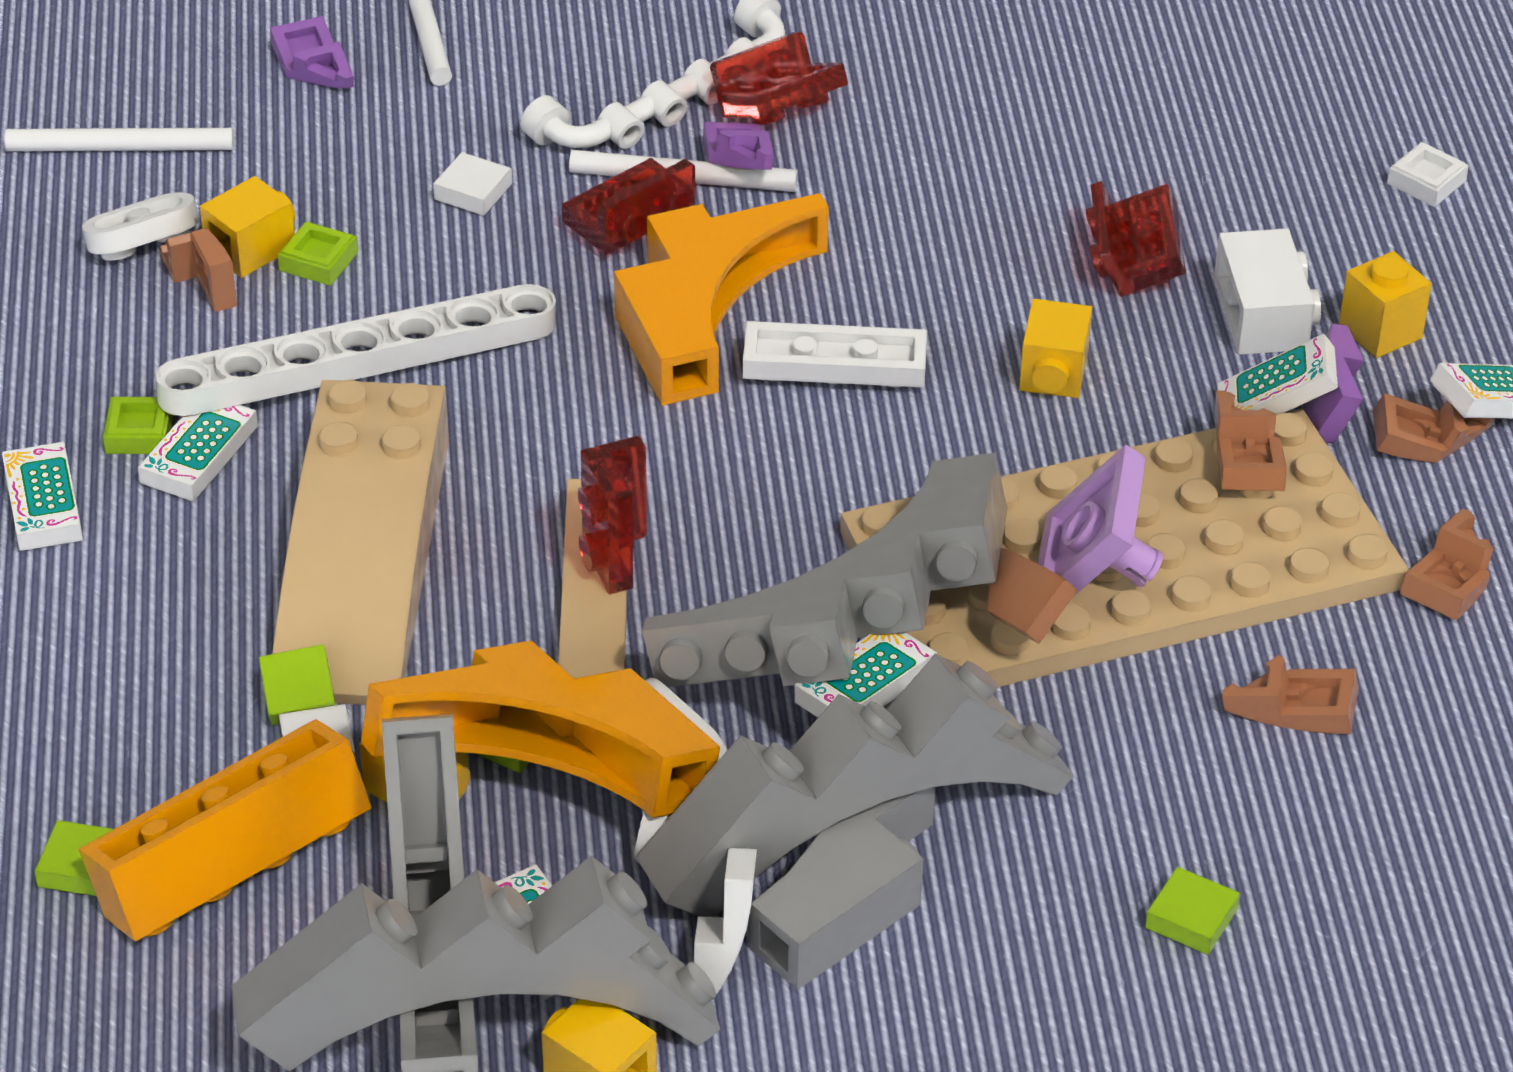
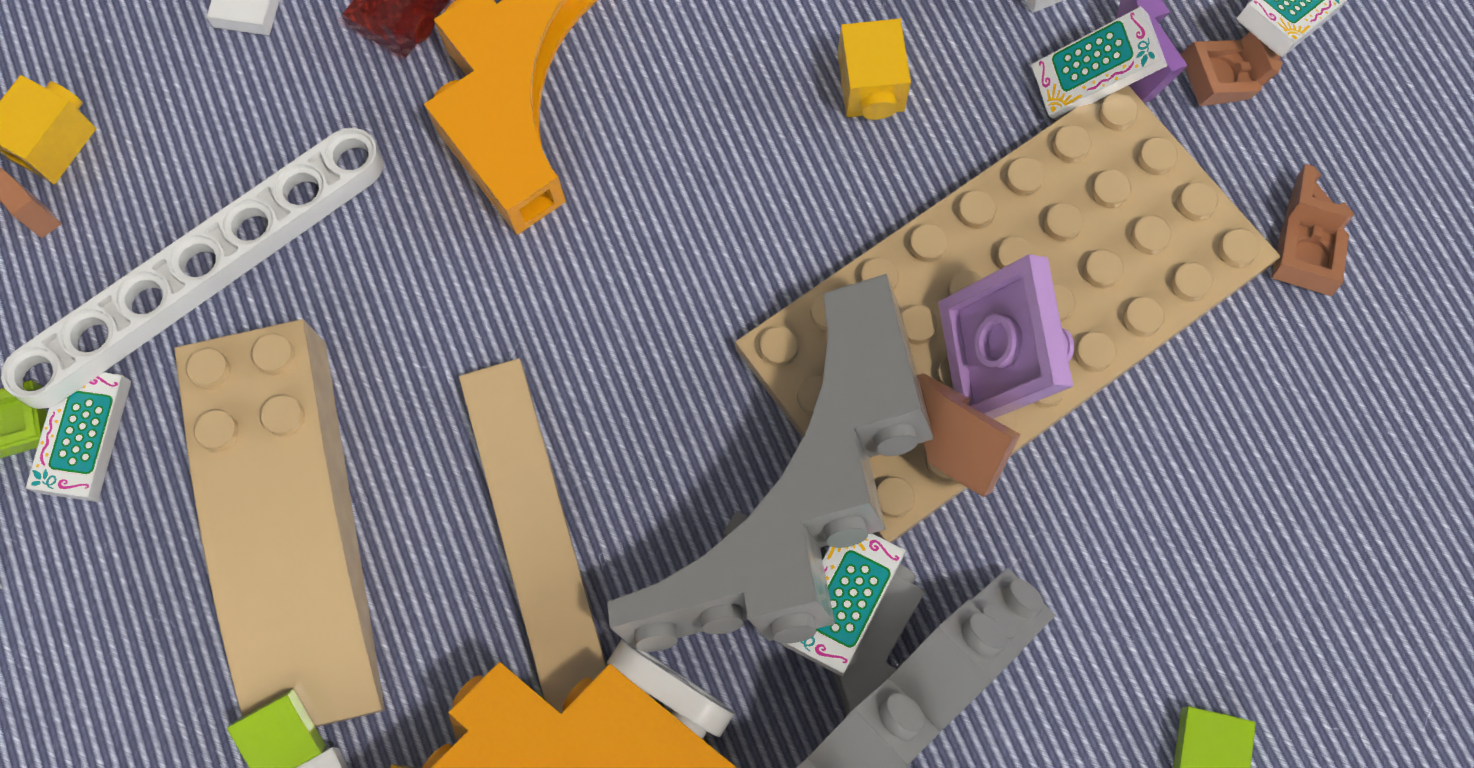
camera: 15 degrees left, 30 degrees up
lime tile [278,221,358,286] -> none
clear red bracket [578,436,647,595] -> none
white plate [743,321,927,387] -> none
nougat slope [1215,390,1287,491] -> none
nougat slope [1222,655,1359,734] -> none

